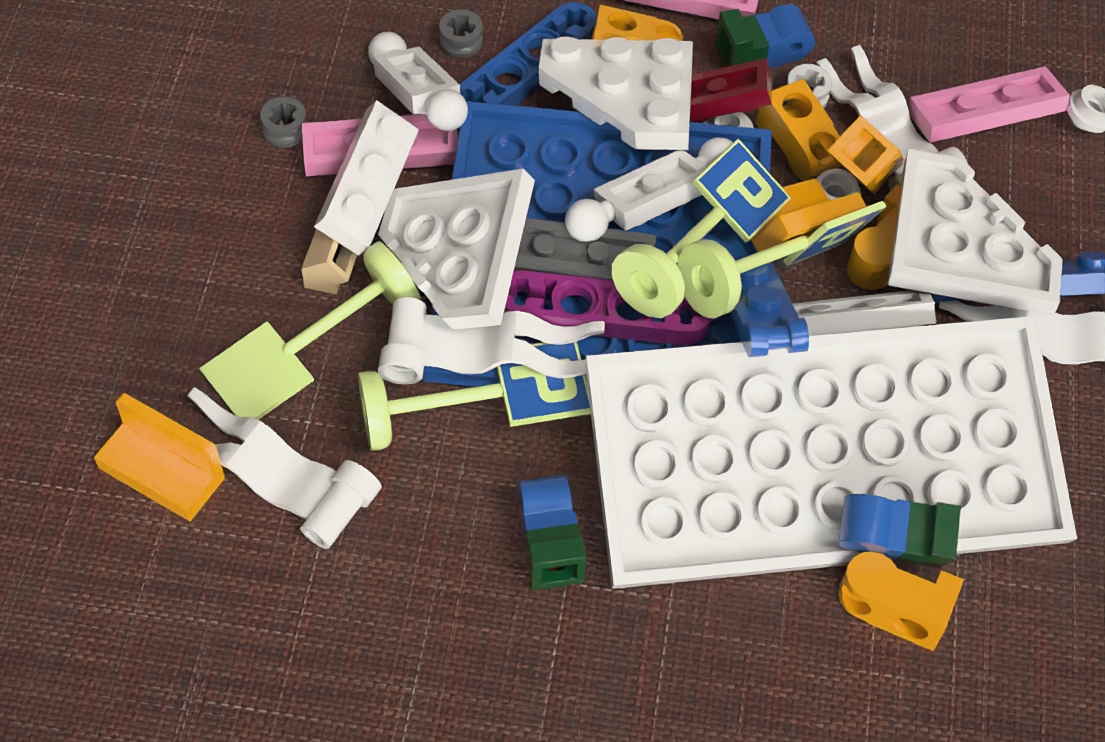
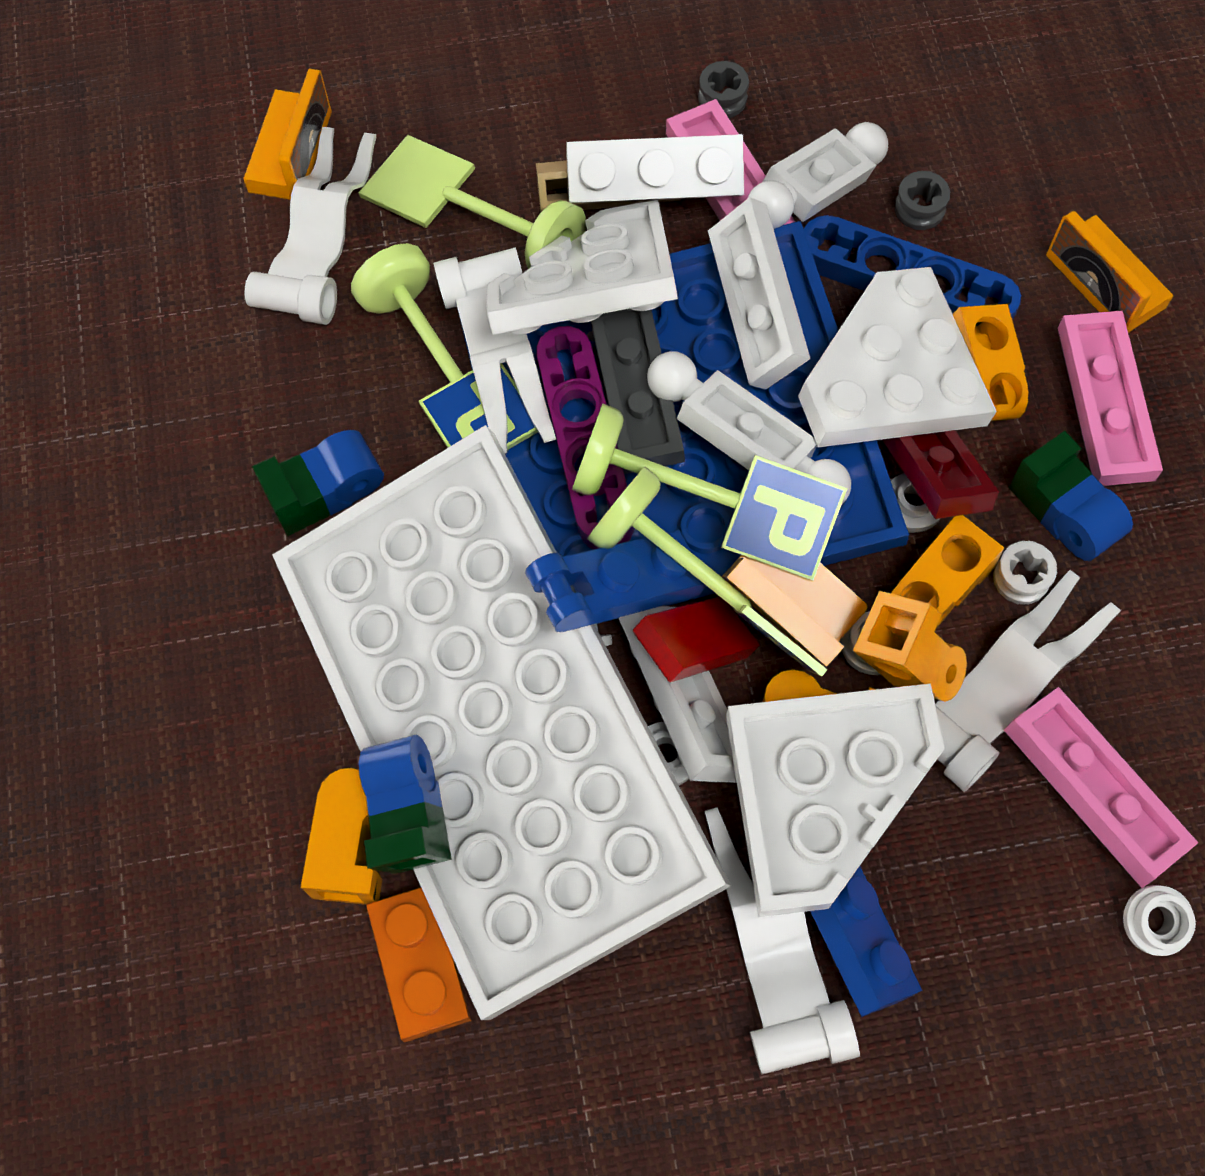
camera: 75 degrees right, 10 degrees up
none -> orange plate [366,888,471,1043]
none -> red tile [633,597,760,683]
none -> white plate [708,197,810,389]

